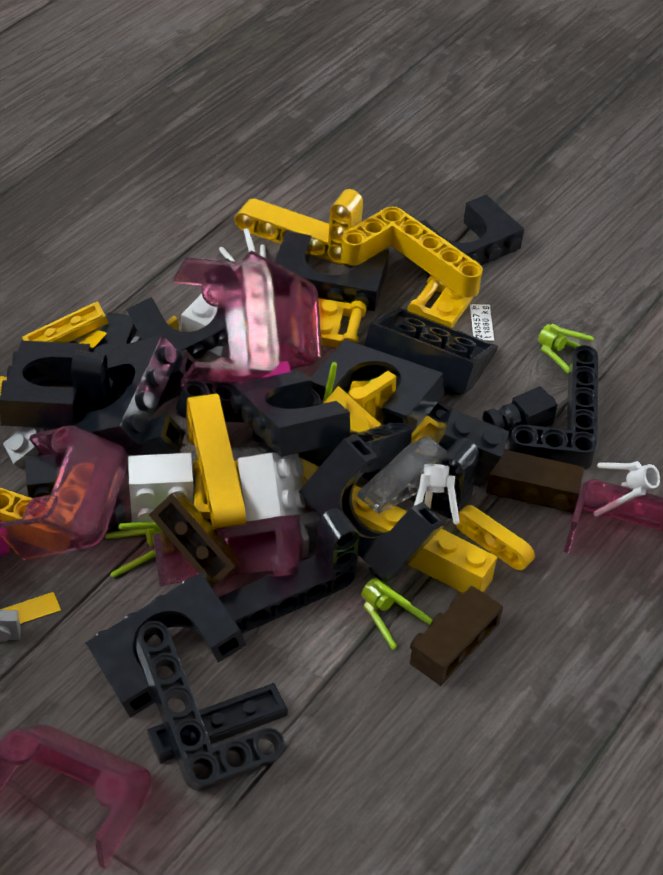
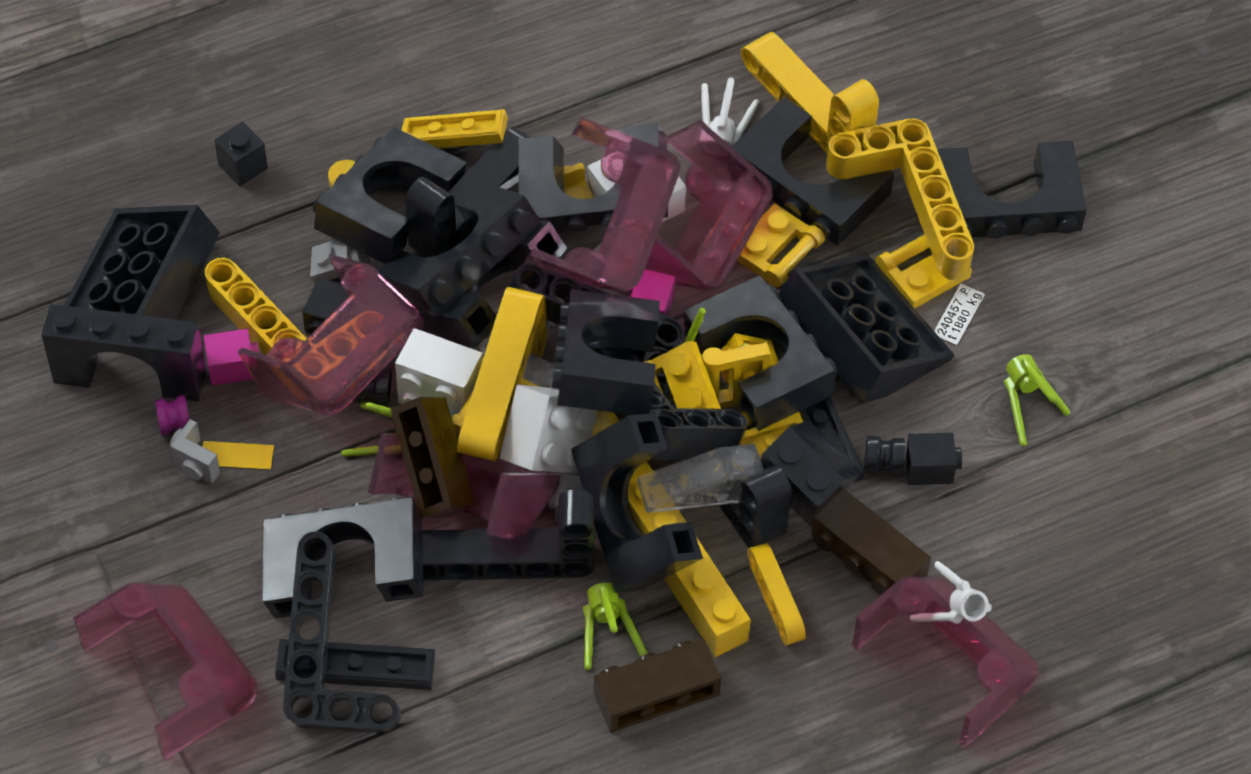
camera: 30 degrees right, 10 degrees up
yellow sticker [72,329,107,348] -> none
white plant [414,464,459,525] -> none
black beam [508,345,598,470] -> none

